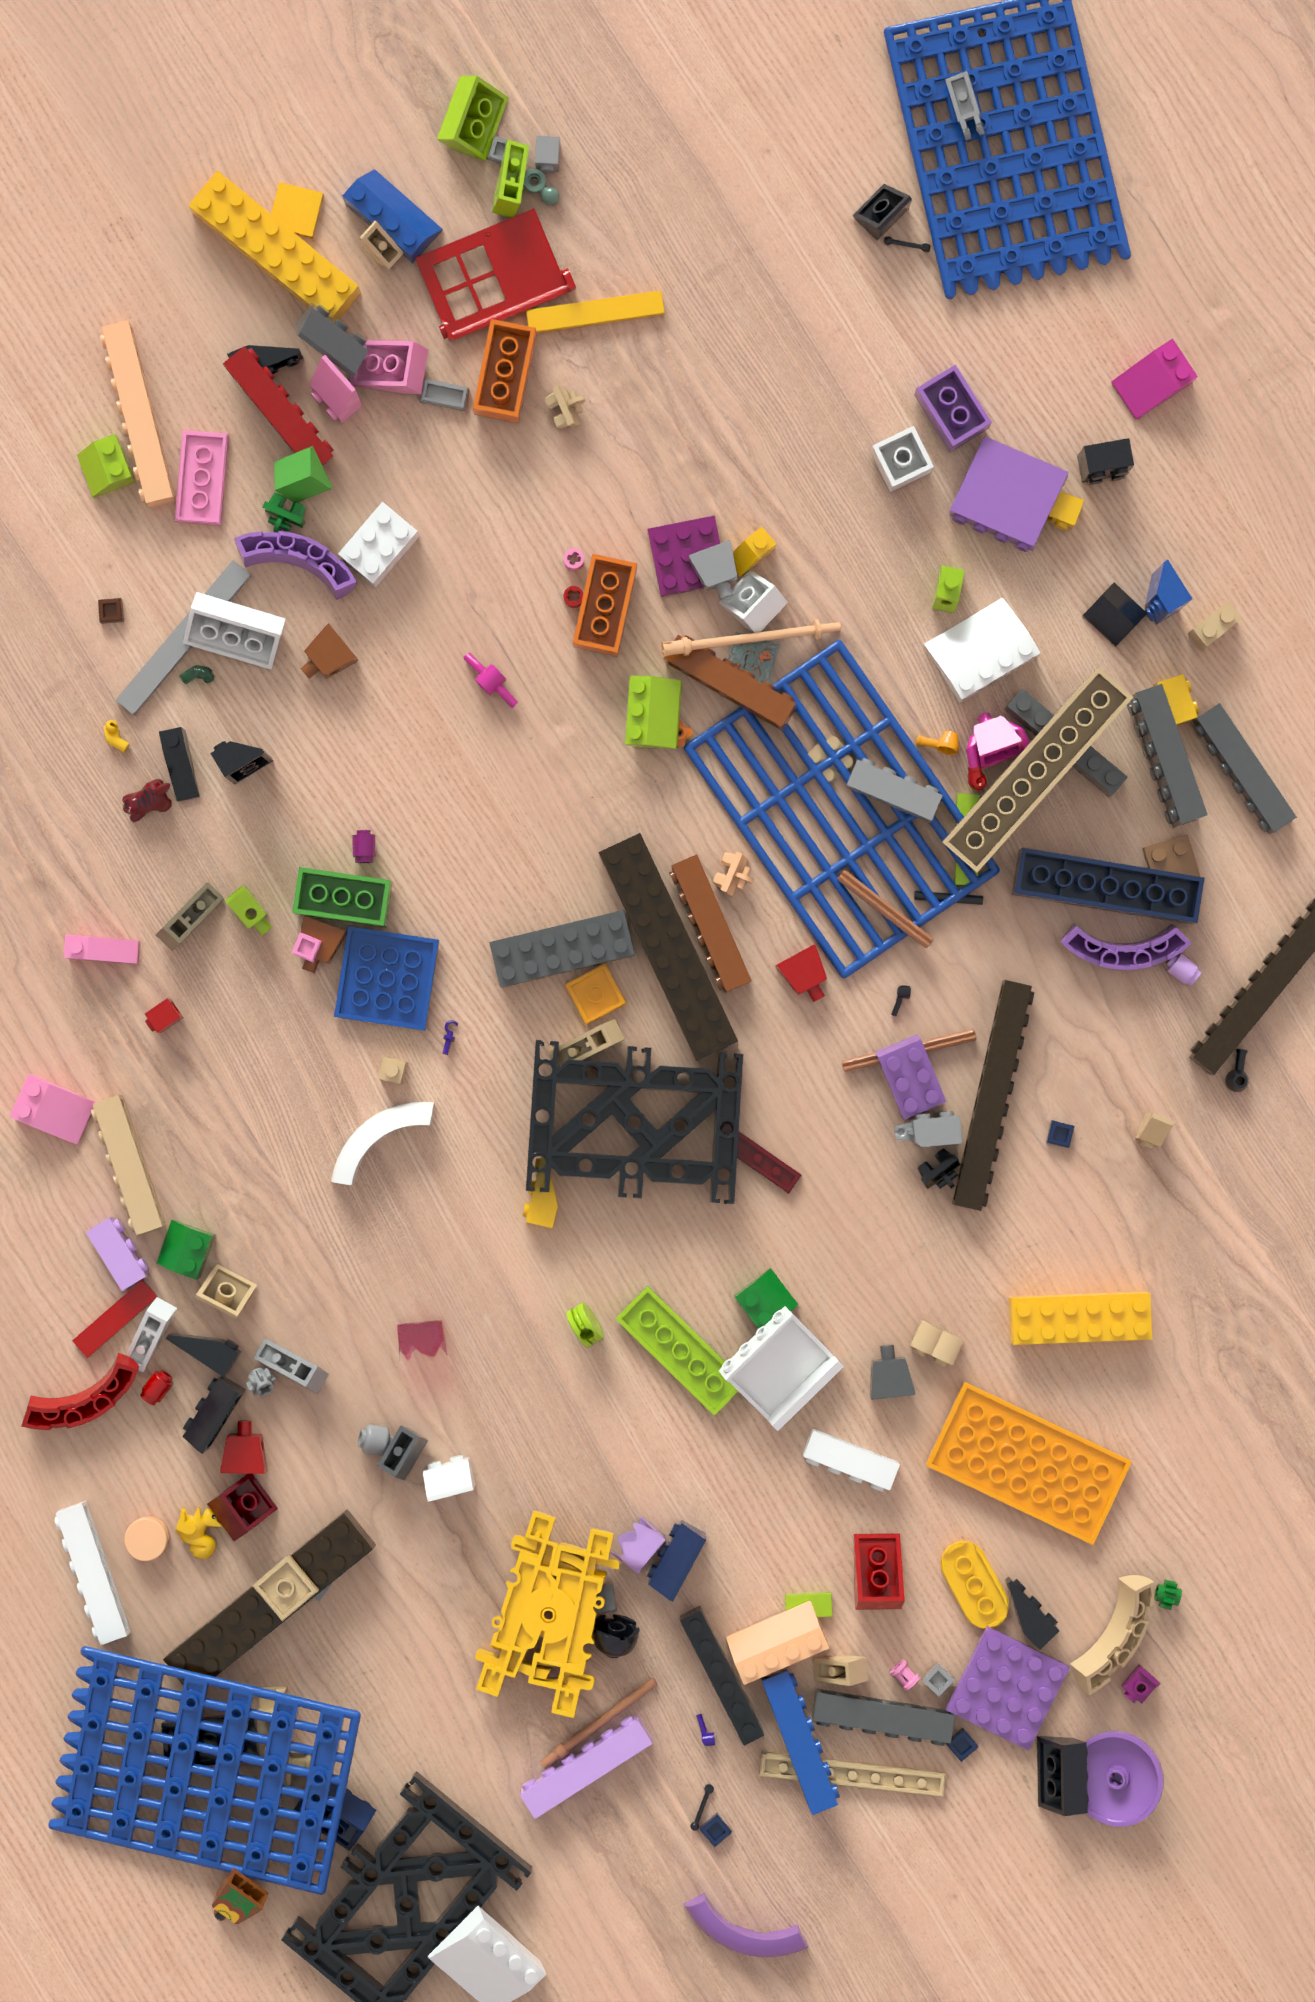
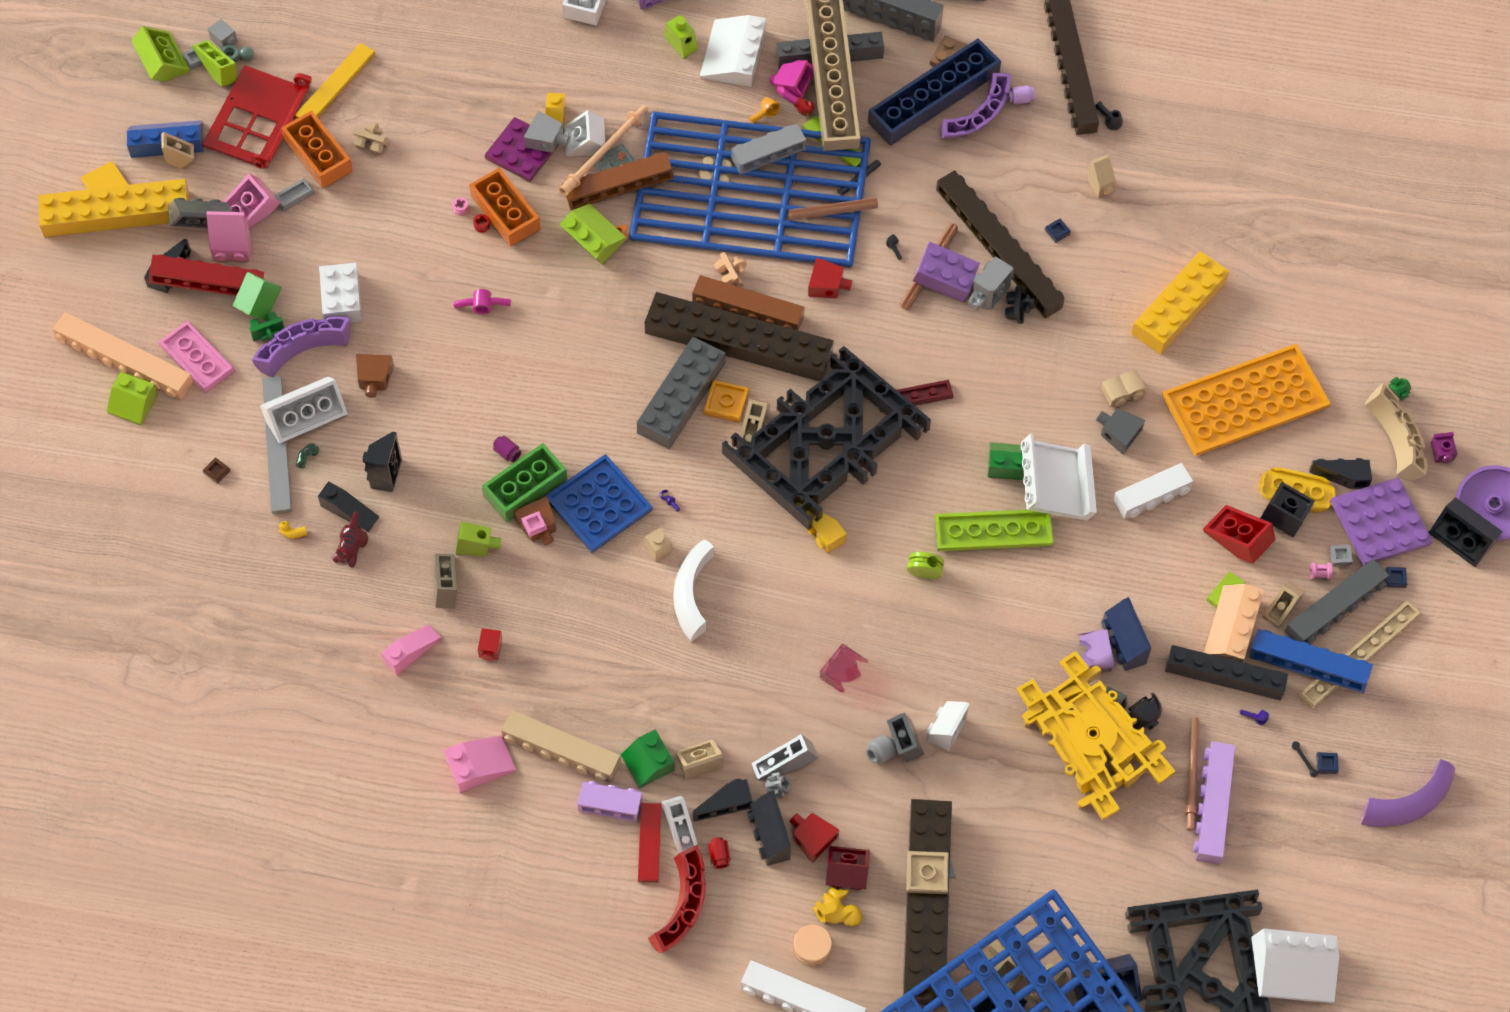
camera: 45 degrees left, 25 degrees down
none -> black slope [1260,482,1315,538]

